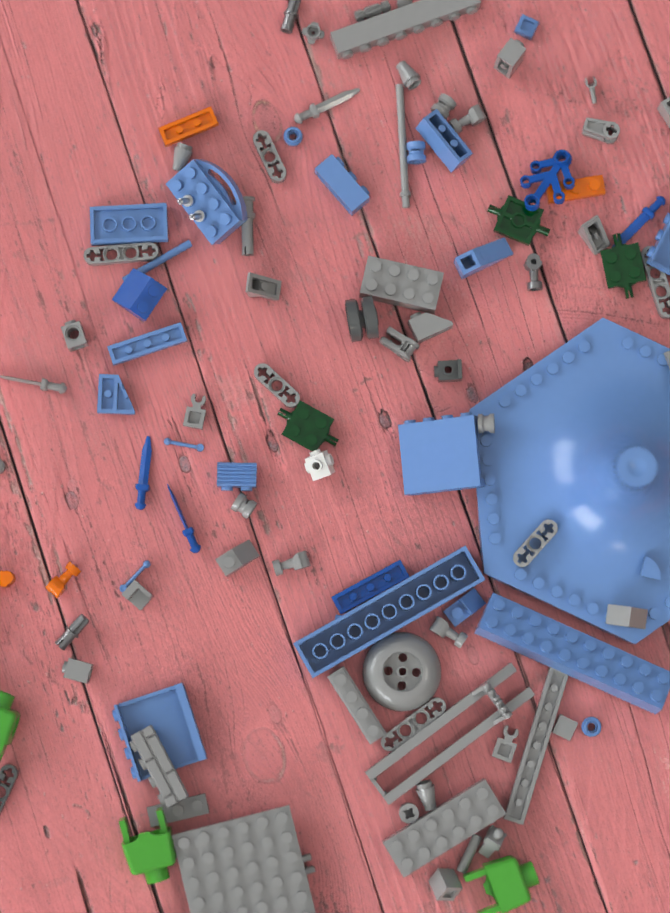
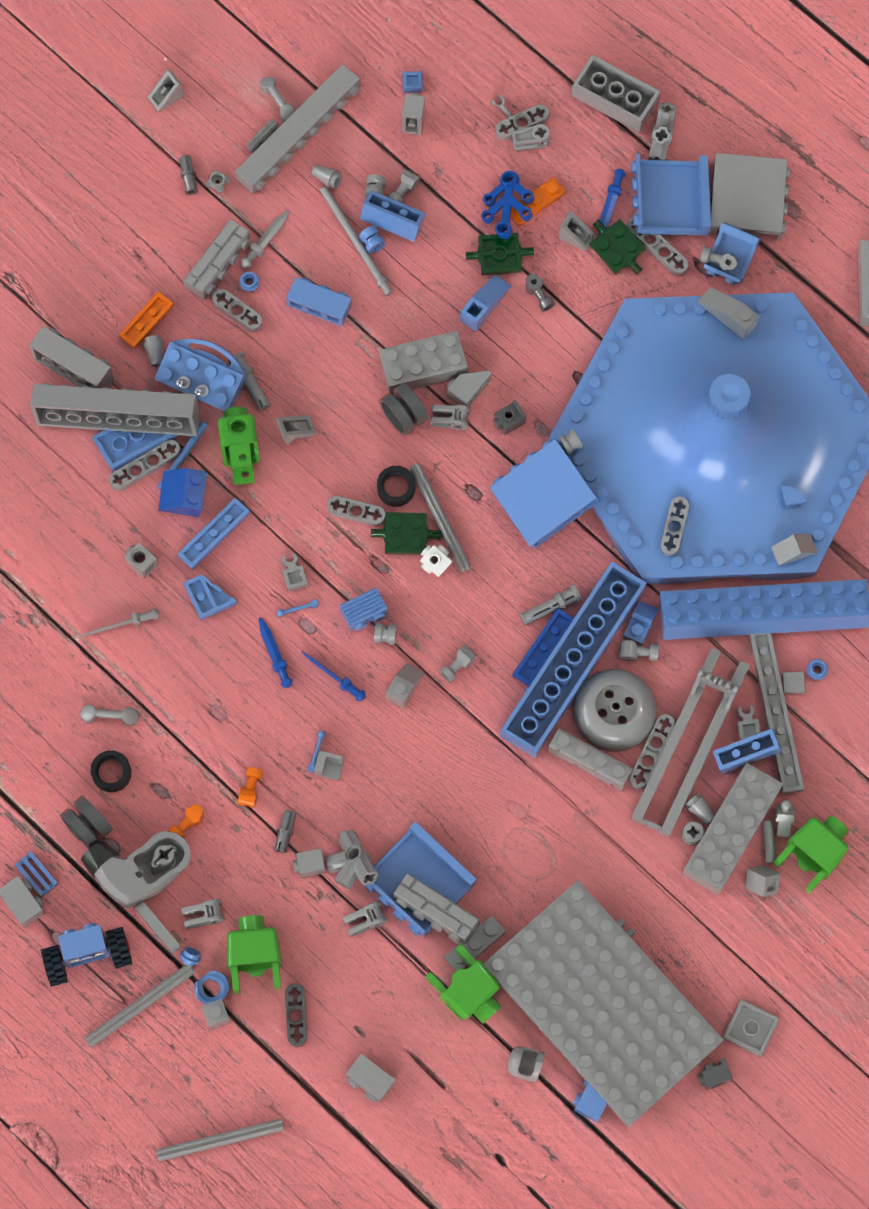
camera: 25 degrees left, 10 degrees down
none -> light grey brick [29,326,114,388]
none -> light grey brick [30,383,200,436]
none -> light grey brick [183,220,251,299]
none -> bright green piece [218,407,260,485]
none -> light grey piece [326,830,378,890]
none -> light grey piece [343,902,388,937]
none -> light grey brick [345,1054,396,1103]
none -> black tyre [377,466,415,507]
none -> light grey axle [410,463,471,572]
none -> light grey beam [496,105,549,141]
none -> light grey pin [519,584,582,626]
none -> medium blue brick [713,728,782,774]

